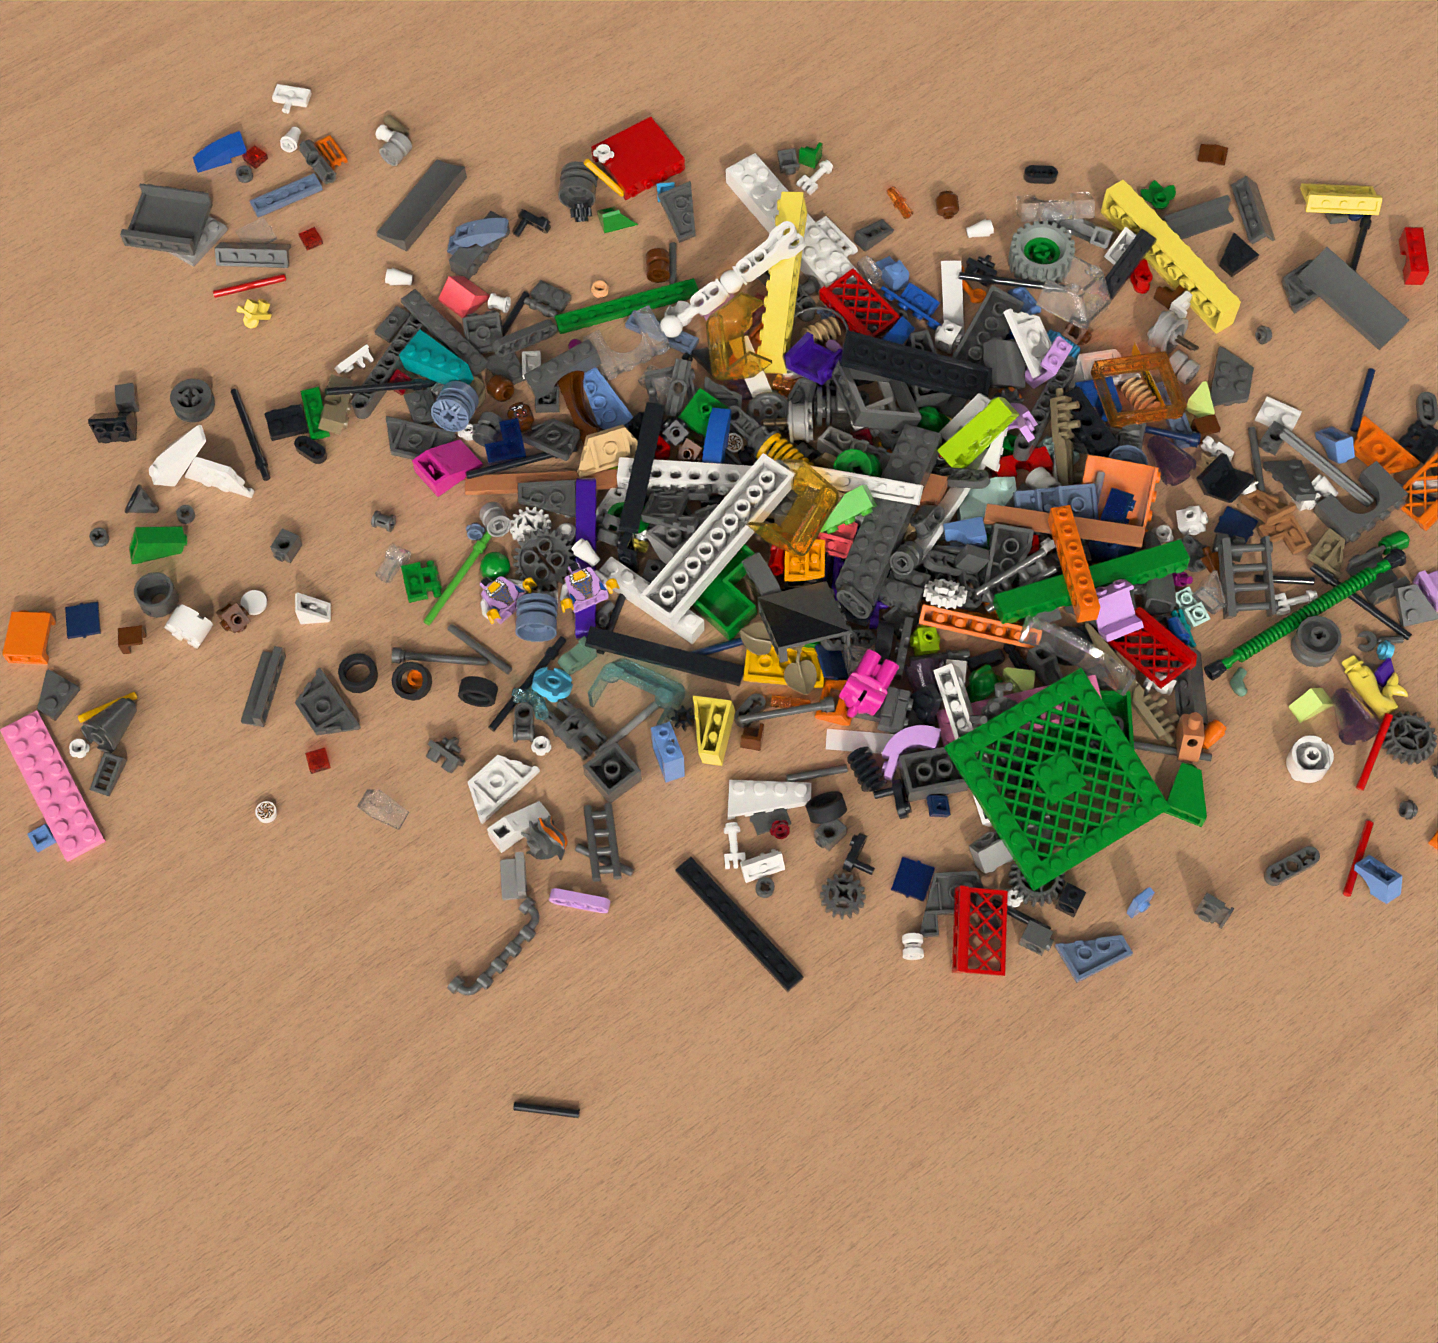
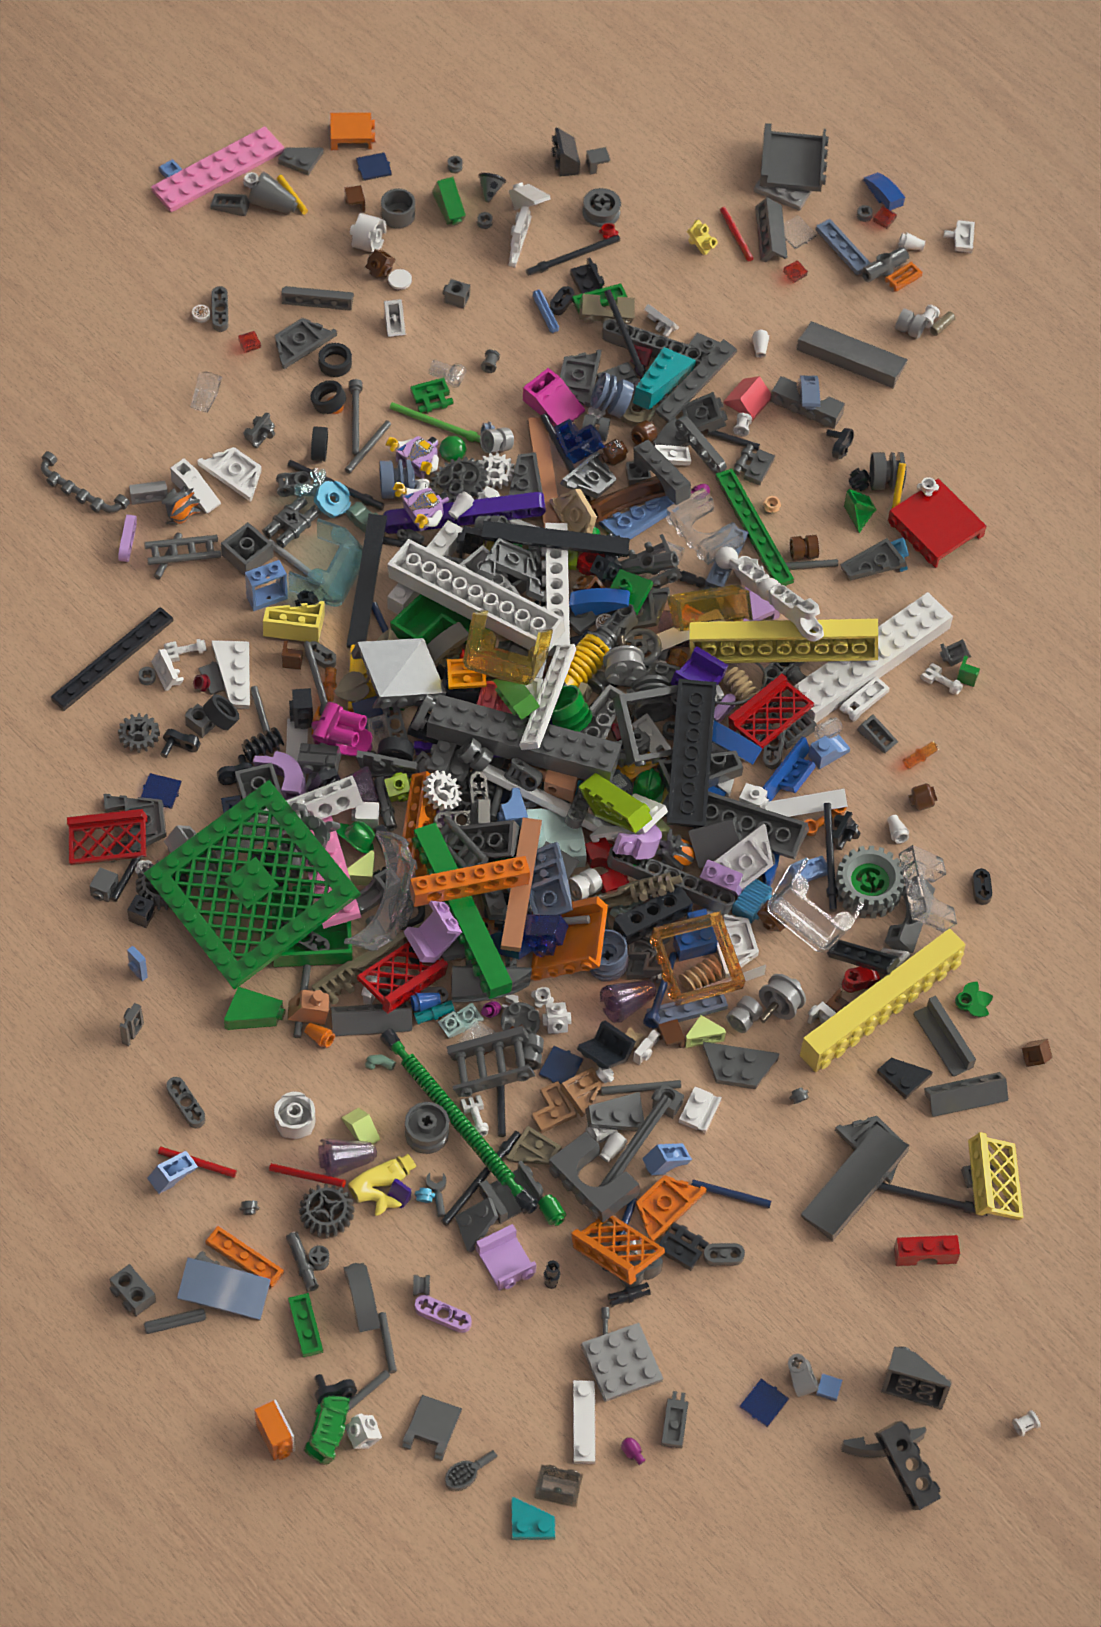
camera: 80 degrees right, 5 degrees down
white plate [531,736,551,756] -> none
white wheel [902,933,924,960] -> none
sand blue wing [1055,935,1133,983] -> none
none -> dark grey beam [212,286,229,332]
none -> black brick [289,688,313,729]
none -> medium blue axle [533,289,559,333]
none -> red plate [599,223,619,239]

